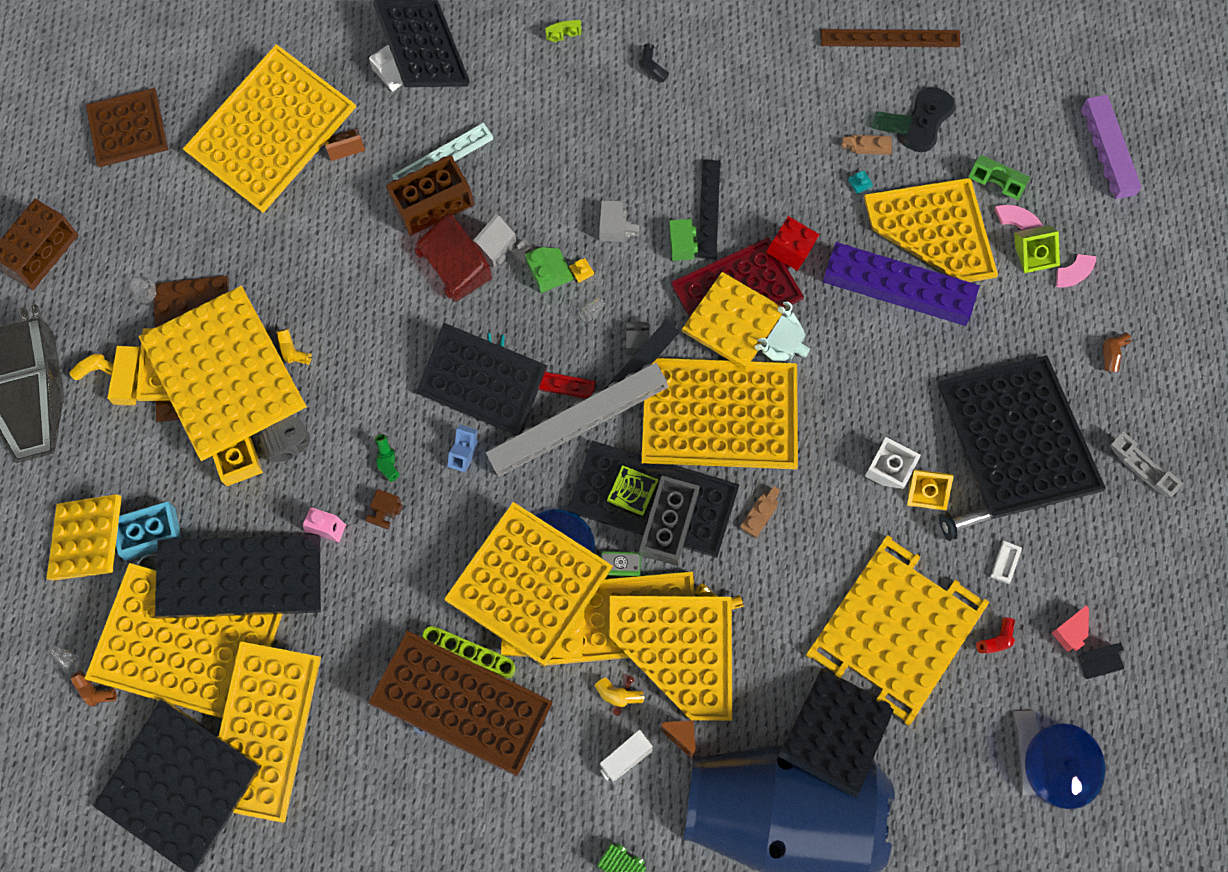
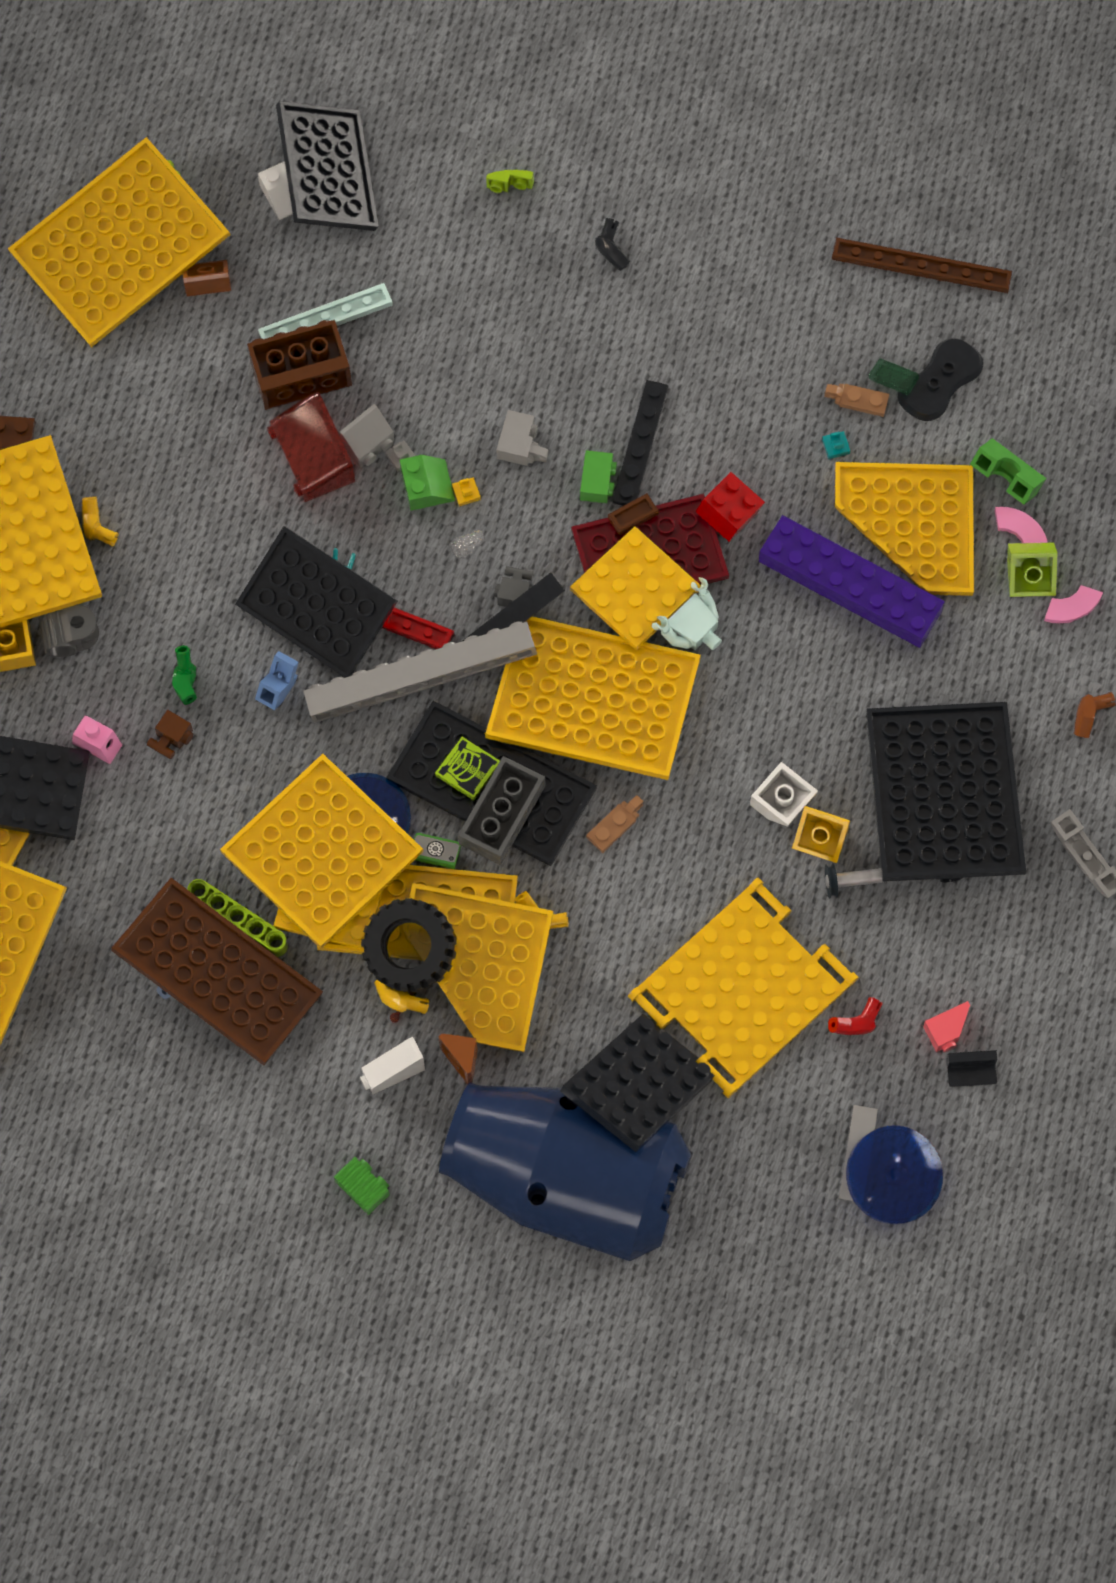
camera: 10 degrees right, 0 degrees up
white tile [990,540,1022,584] -> none
none -> black tyre [361,898,457,992]
none -> reddish brown tile [608,493,659,536]

